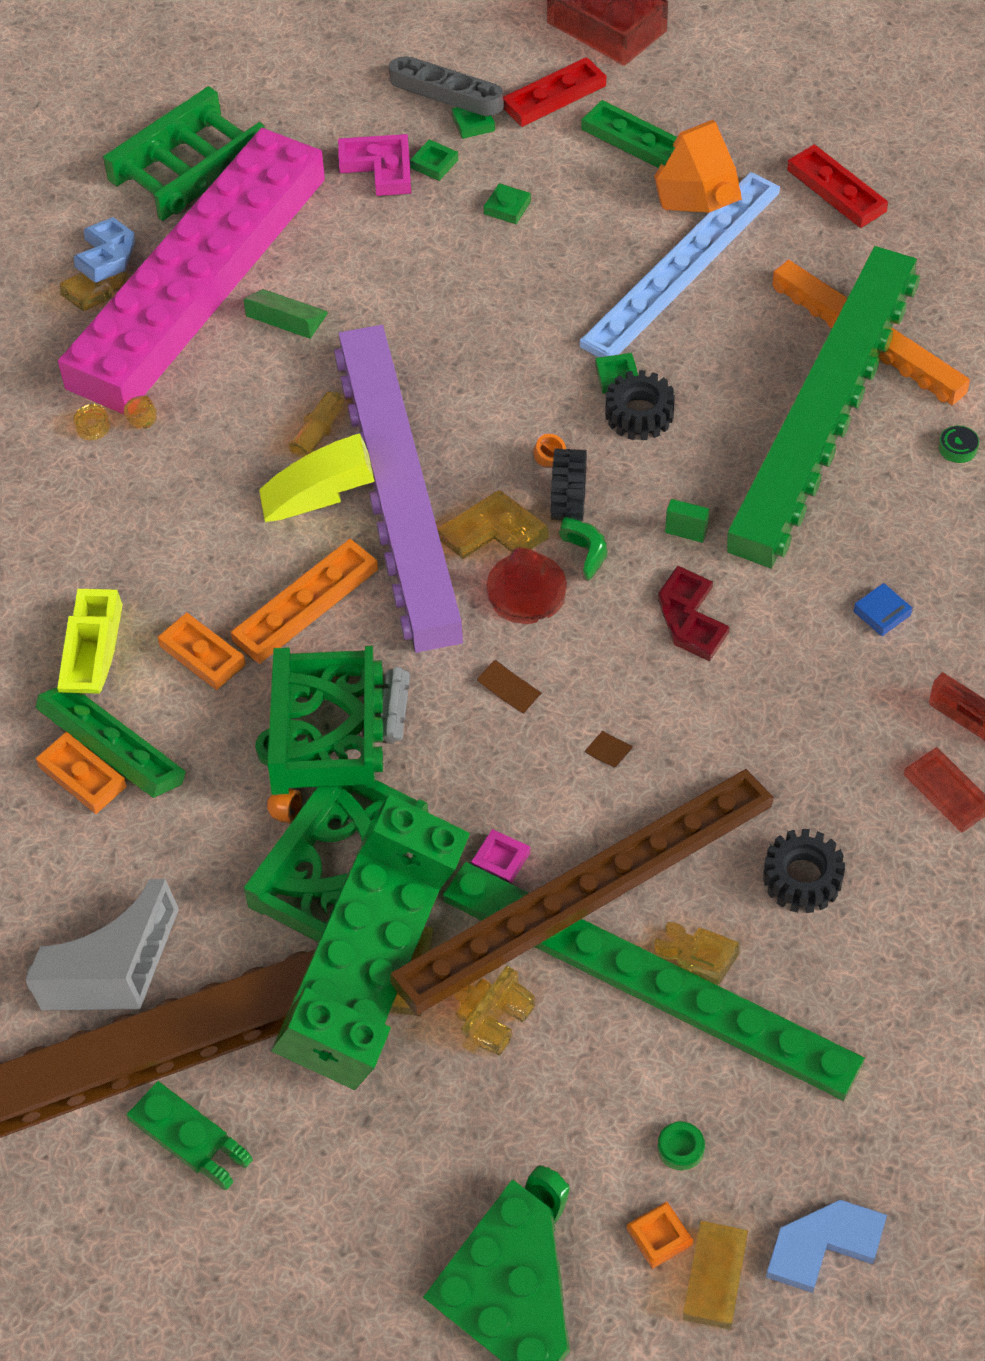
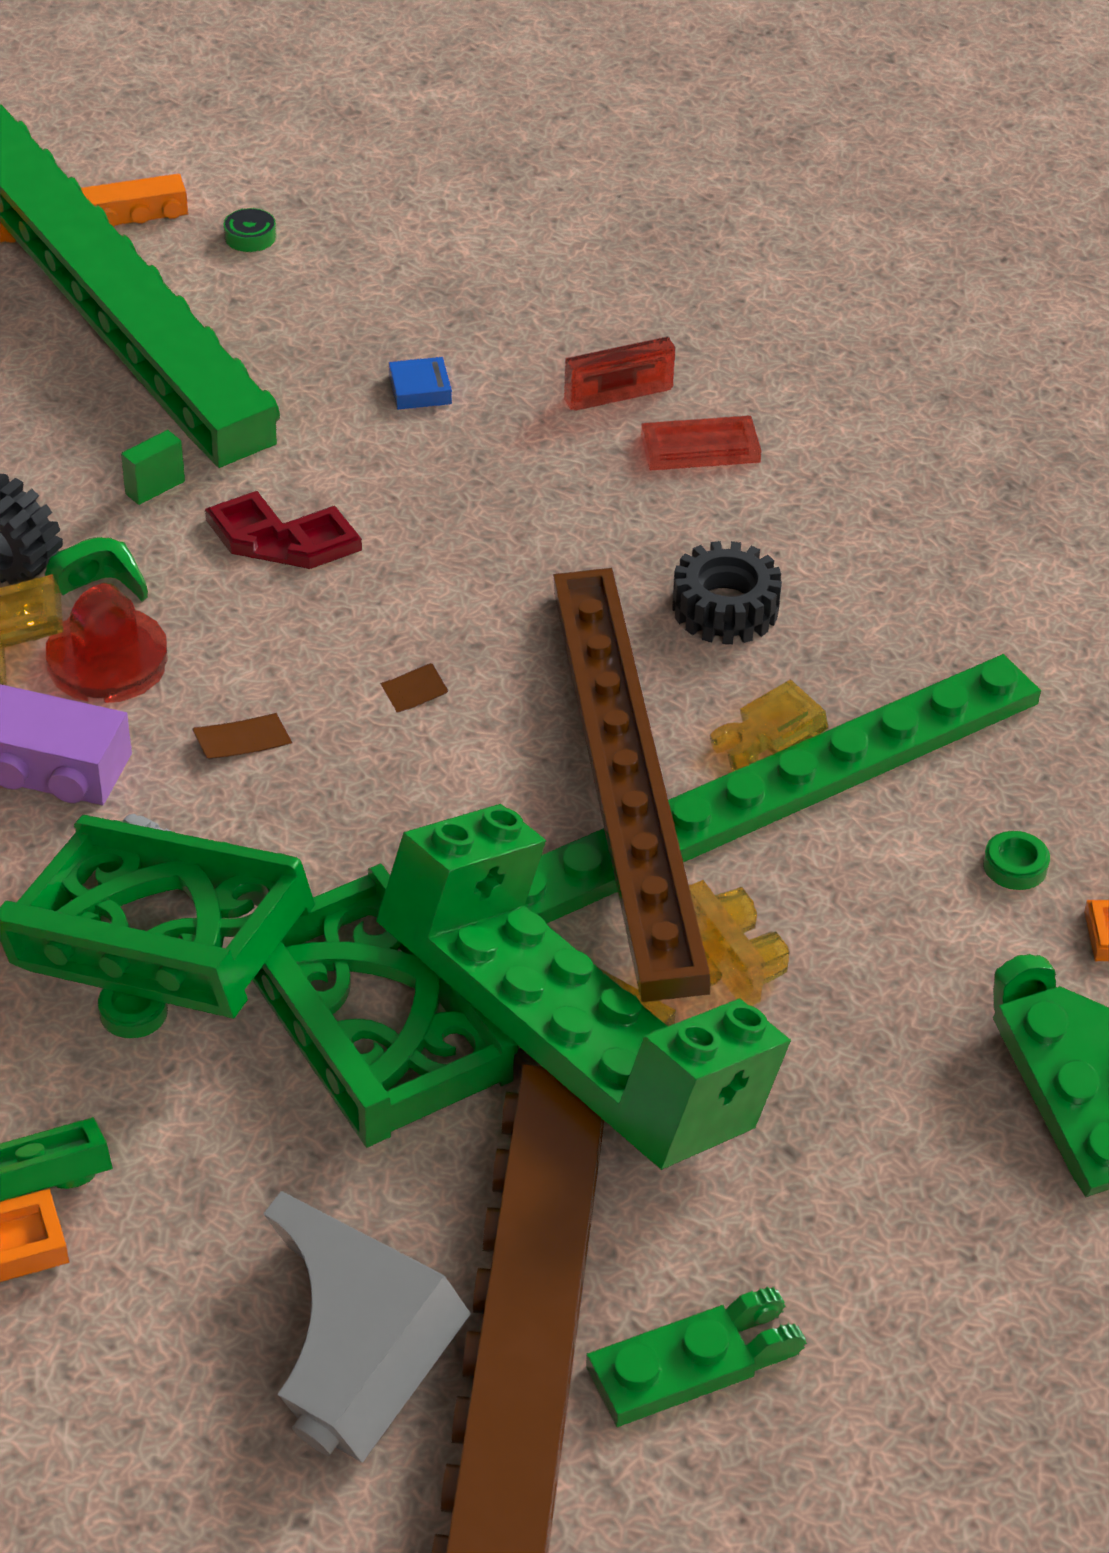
camera: 65 degrees left, 10 degrees down
orange hinge [266,789,302,823] -> none

